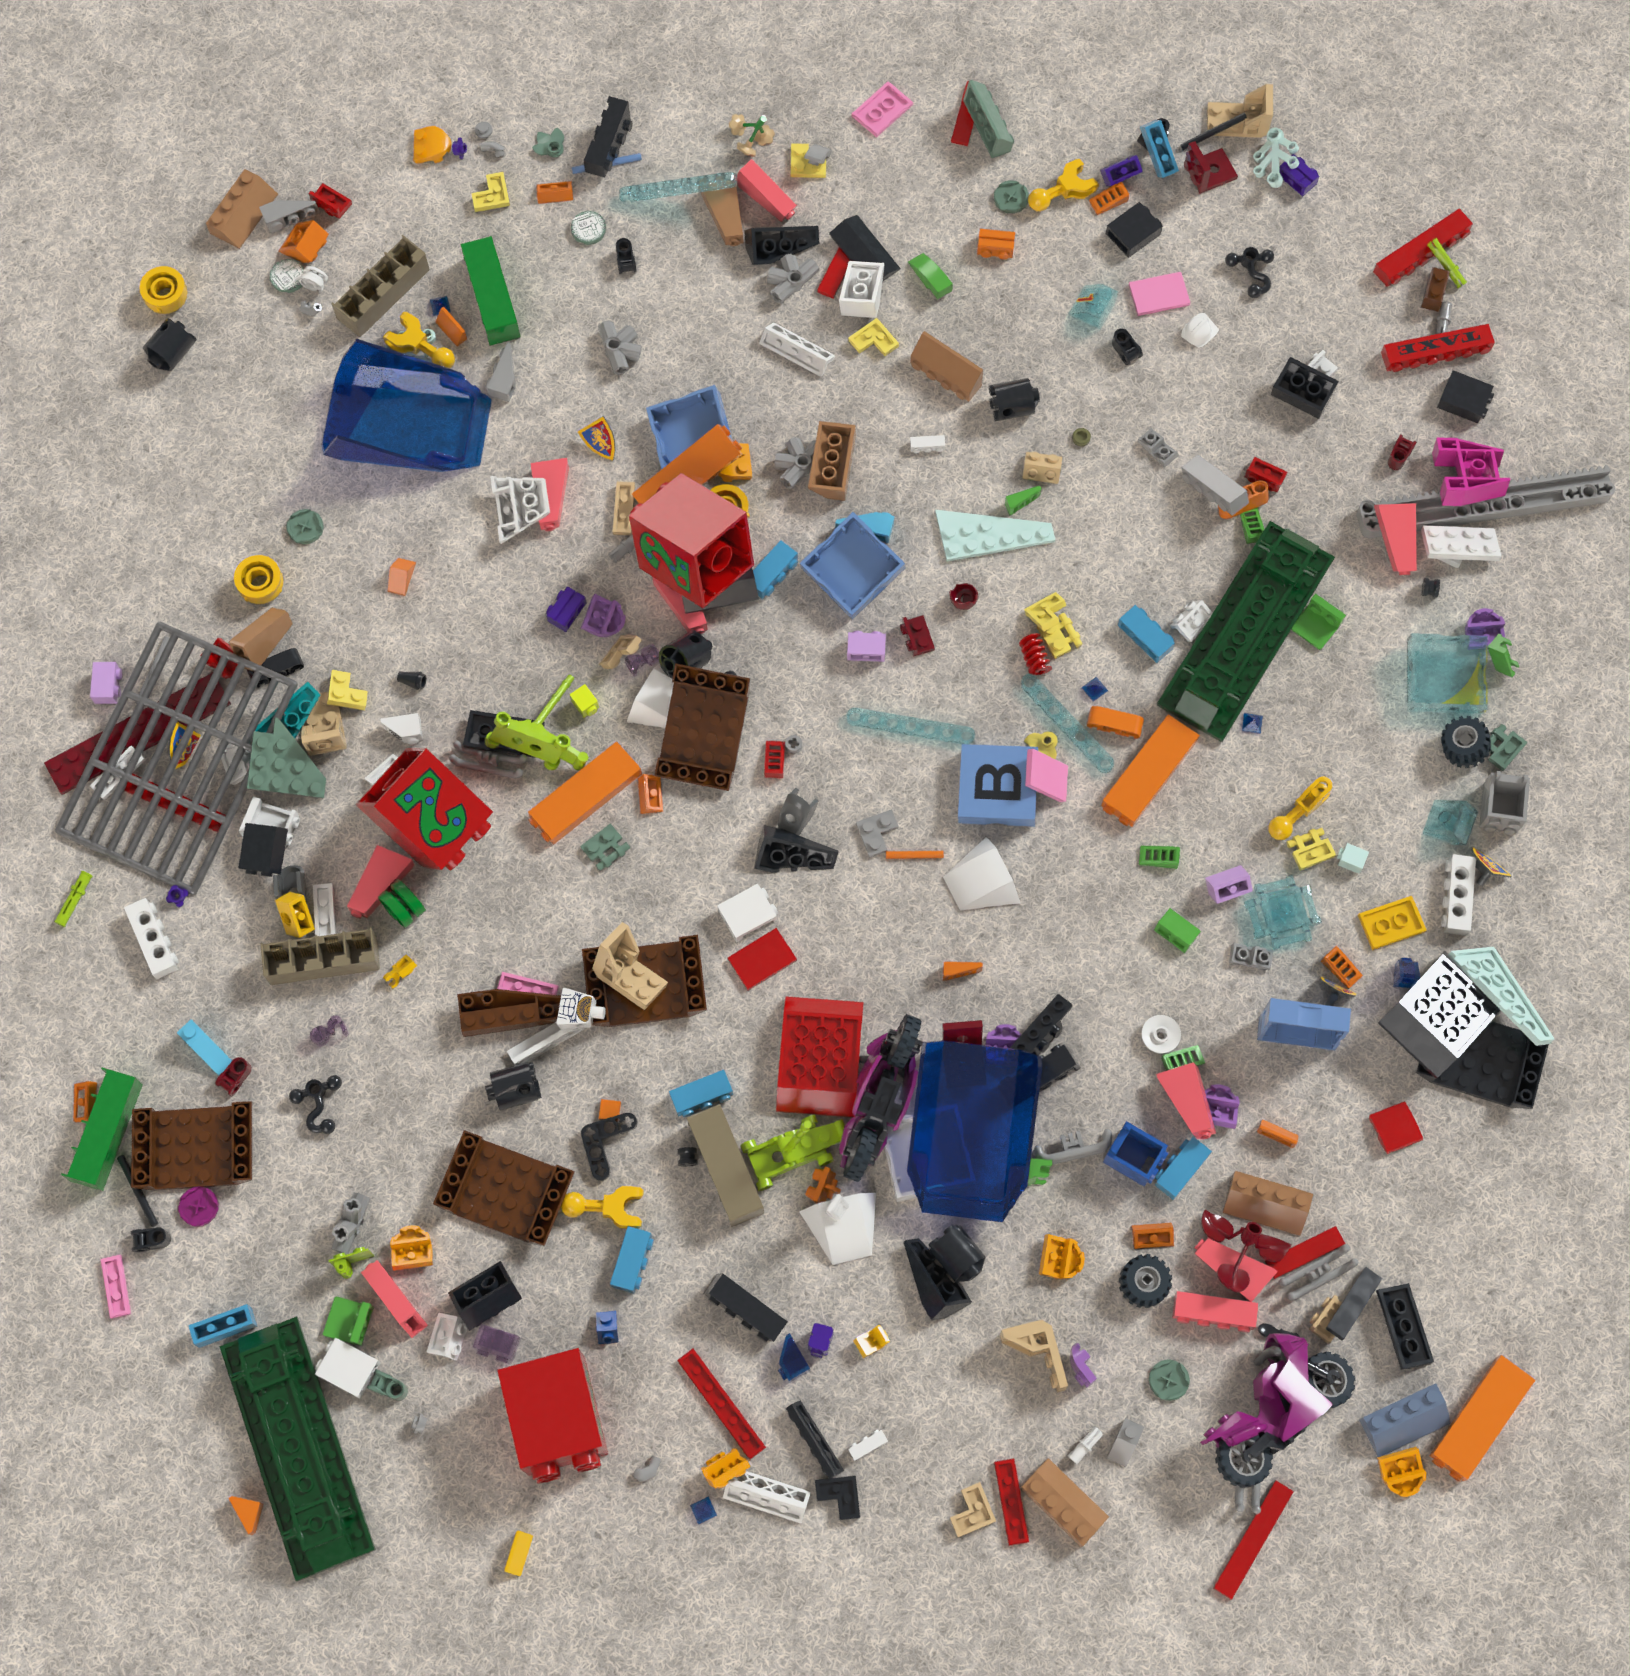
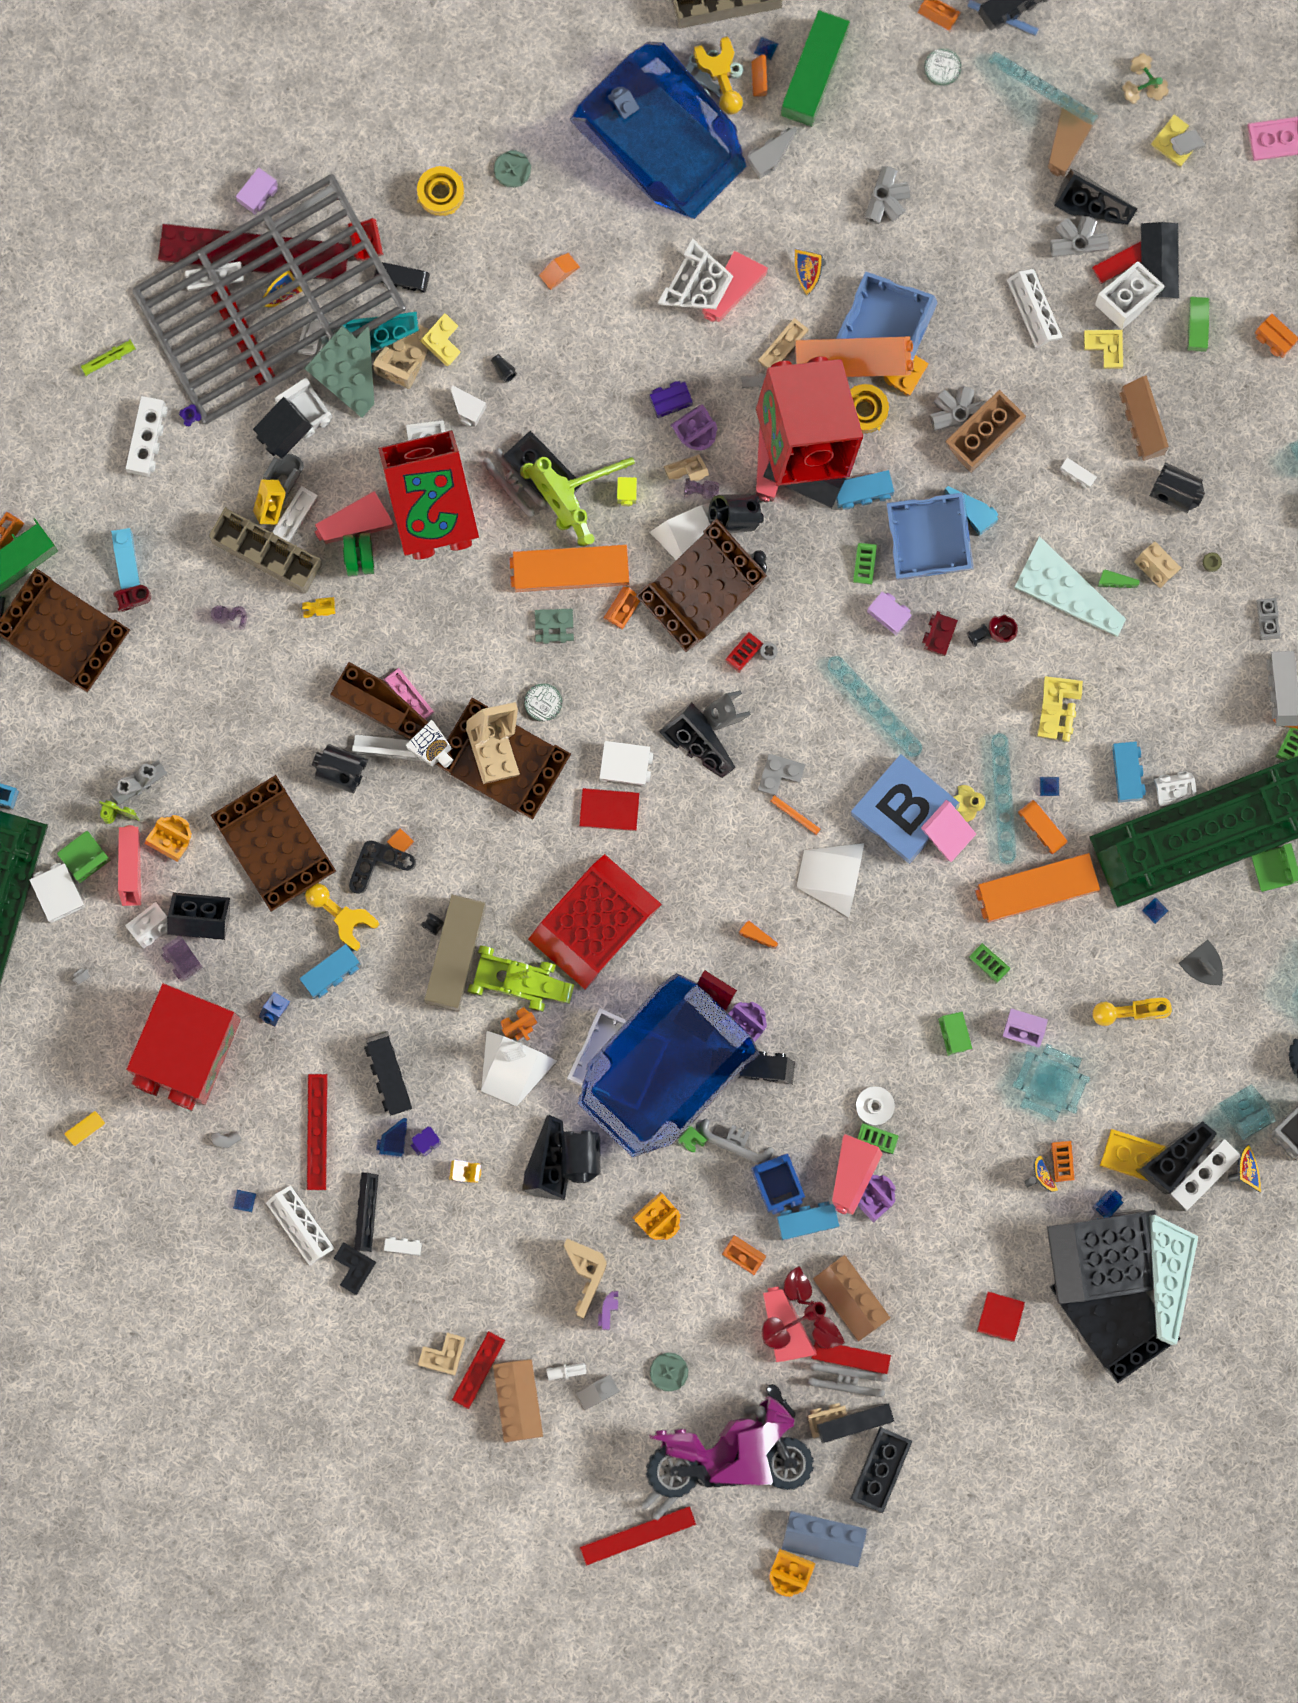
camera: 35 degrees right, 10 degrees up
magenta tile [178,1187,219,1227] -> none
medium nougat slope [228,607,293,672] -> none
black piece [289,1075,342,1134] -> none
sand green piece [366,1369,408,1401] -> none
black piece [616,238,637,275] -> none
dark azure brick [669,1069,733,1117] -> none
light orange slope [701,1448,750,1489] -> none
coral slope [735,159,797,222] -> none
piece [839,1014,923,1182] -> none
black bracket [1008,994,1073,1063] -> none
red piece [1019,633,1052,675] -> none
black wheel [1119,1254,1172,1308] -> none
coral brick [1172,1291,1258,1332] -> none
light grey slope [1229,943,1273,970] -> none
medium blue tile [1257,998,1351,1050] -> none
orange slope [1257,1119,1299,1148] -> none
light yellow plate [1286,828,1336,871] -> none
light aqua brick [1337,843,1369,874] -> none
orange brick [1429,1355,1535,1481] -> none
none -> tile [525,684,562,722]
none -> sand blue bracket [608,86,640,119]
none -> bright green slope [853,543,877,585]
none -> black bush [967,624,992,647]
none -> black wedge [1136,1121,1218,1194]
none -> dark grey shield [1179,939,1223,986]

